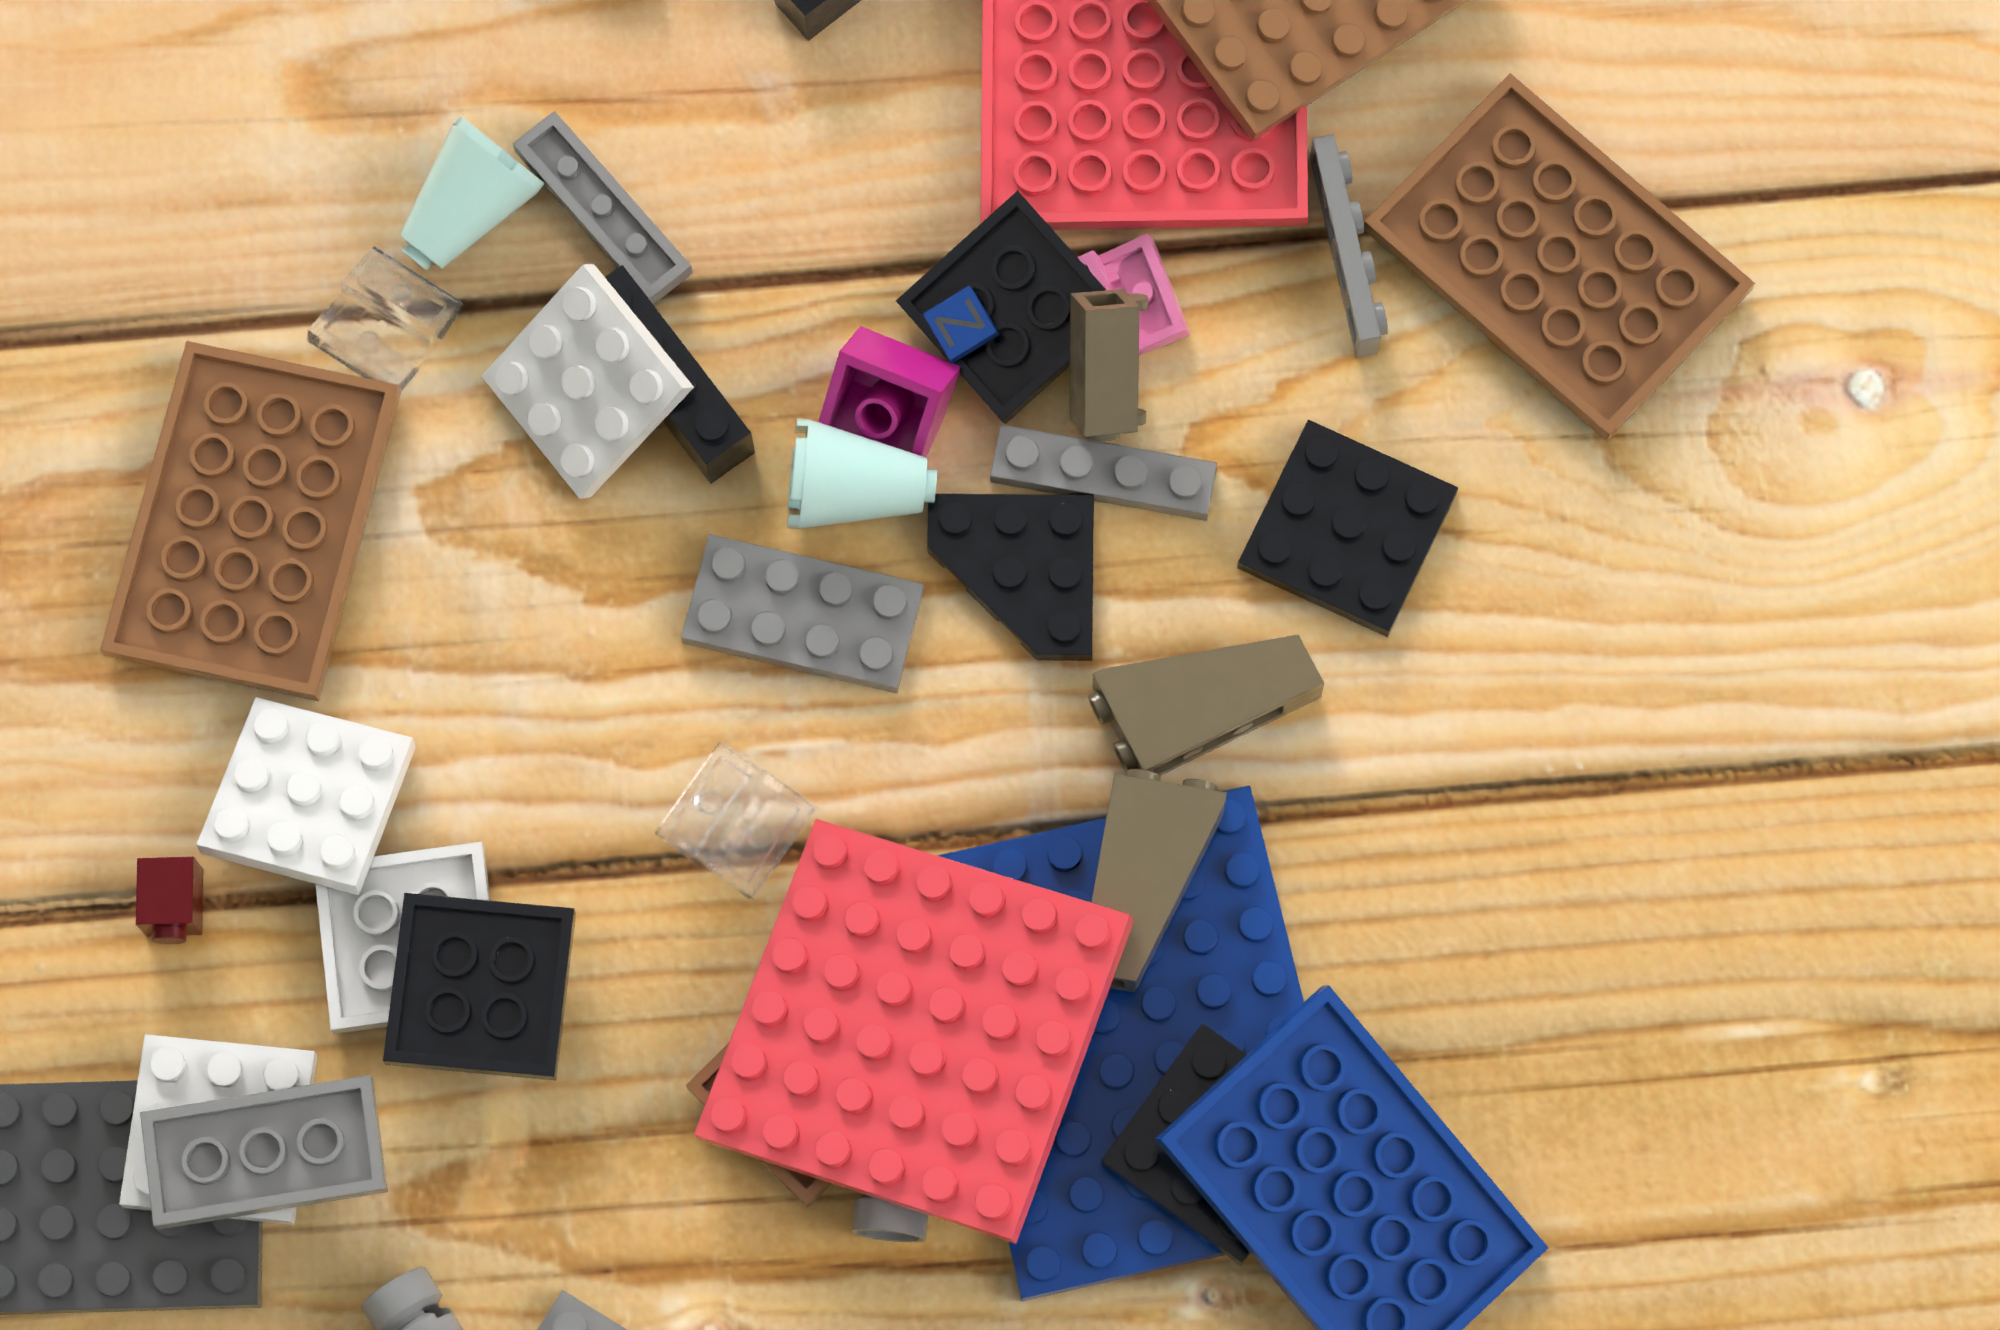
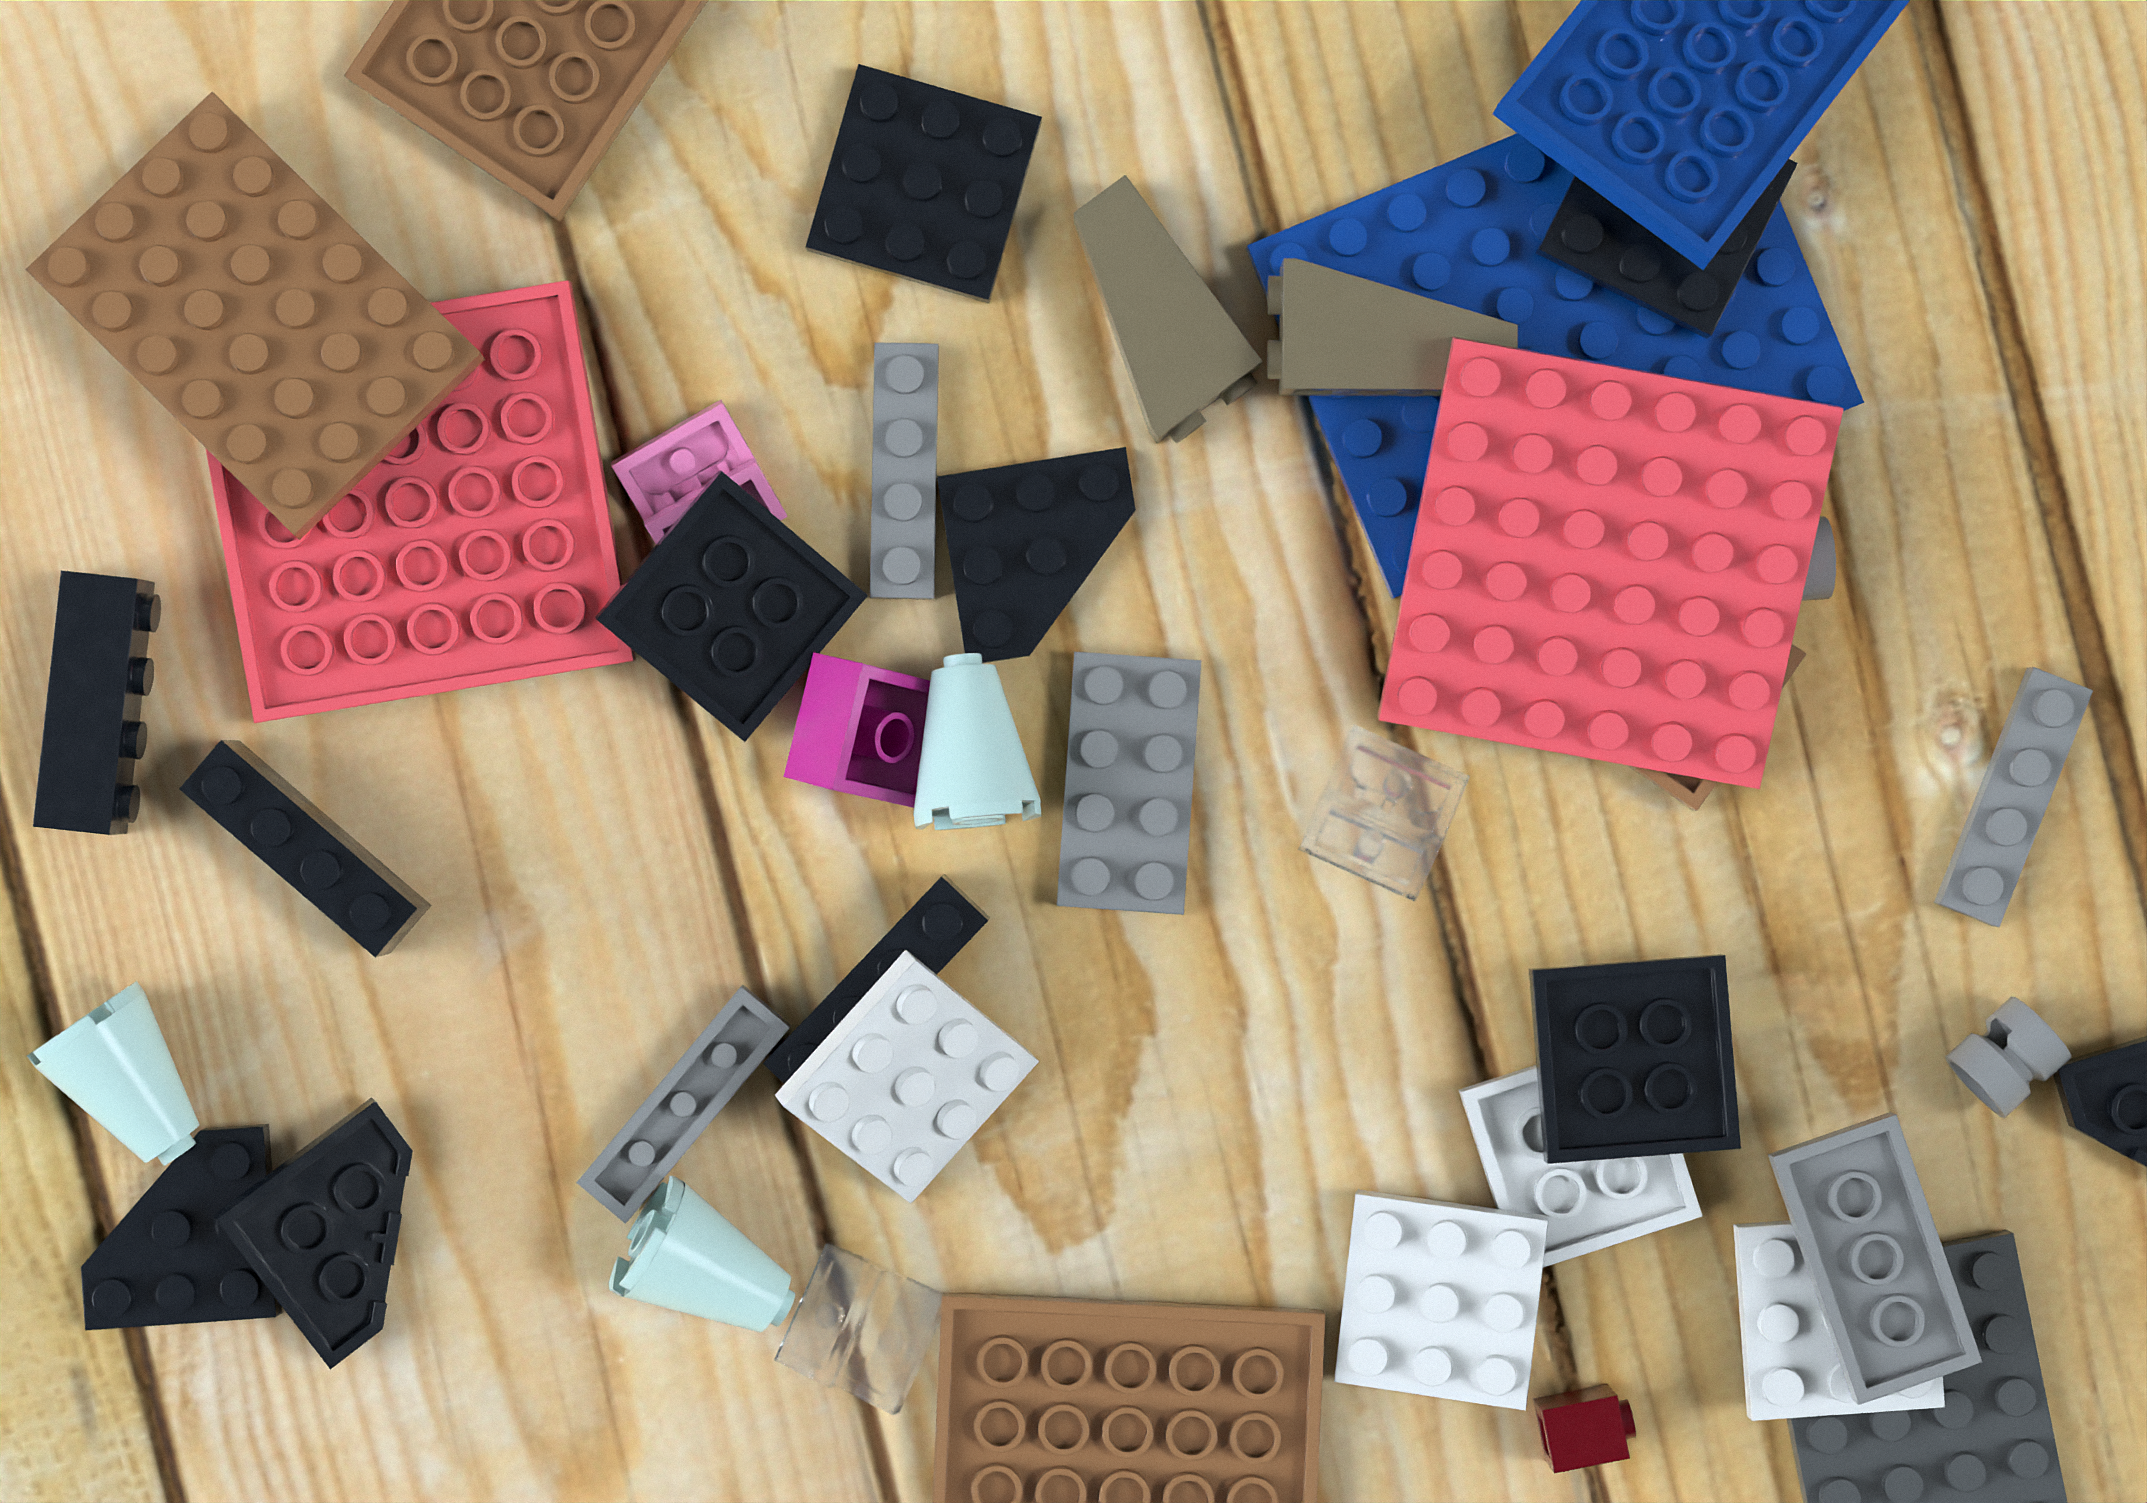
camera: 100 degrees left, 15 degrees up
blue tile [923,285,1000,363] -> none
dark tan brick [1070,289,1148,441] -> none
light grey plate [1310,134,1388,359] -> none

